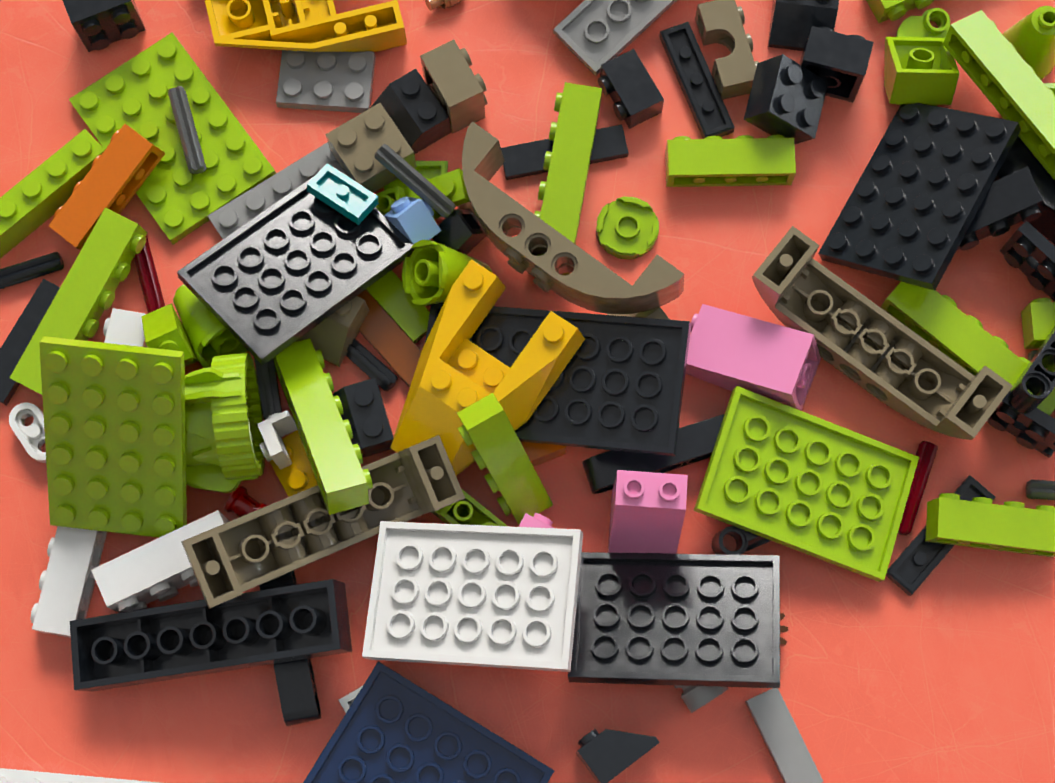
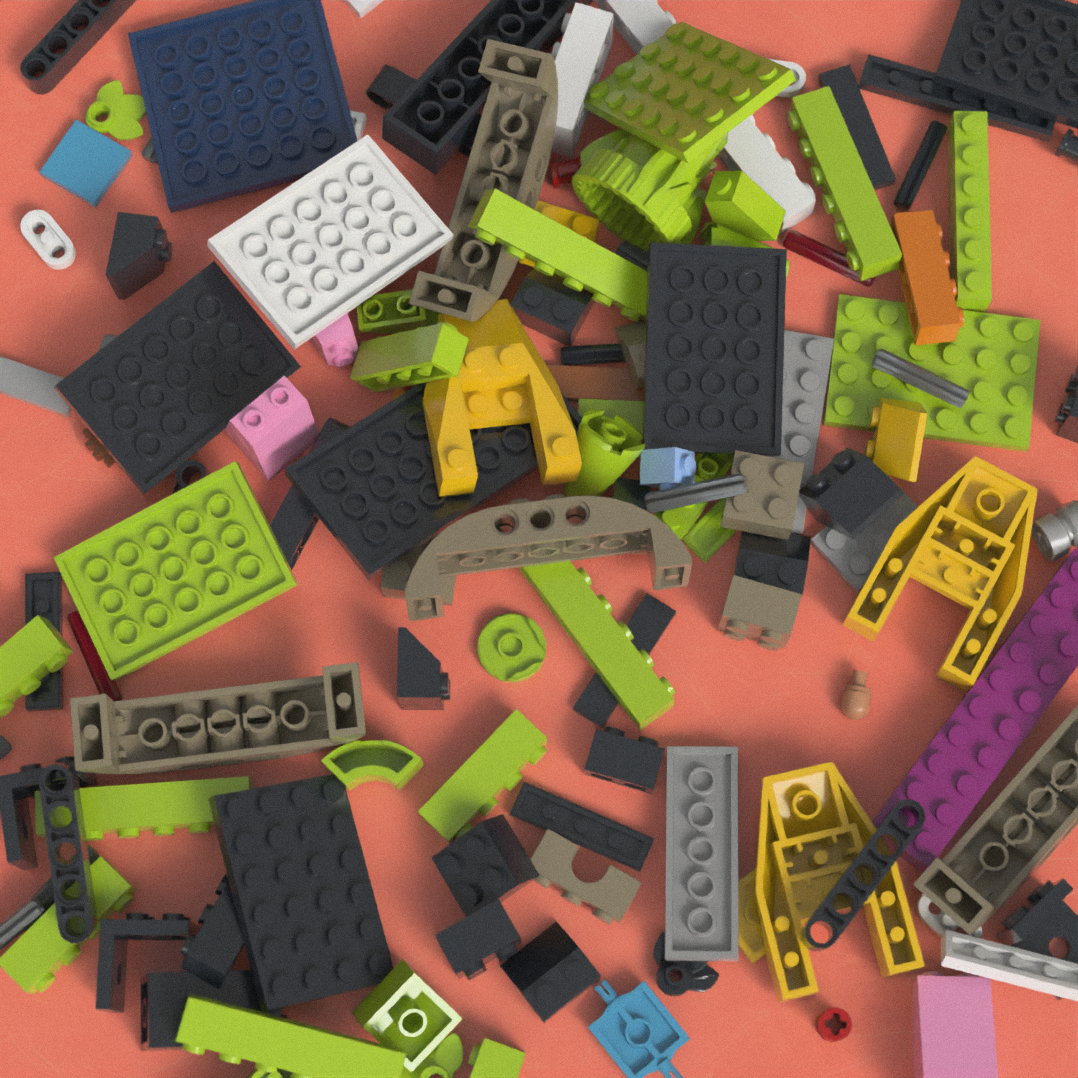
camera: 135 degrees right, 0 degrees up
white bracket [257,410,297,470] -> none
plate [307,163,379,225] -> none
bright pink slope [685,304,821,411] -> none
none -> lime brick [321,740,425,791]
none -> black slope [397,627,451,710]
none -> black slope [799,448,903,539]
none -> yellow slope [865,397,927,482]

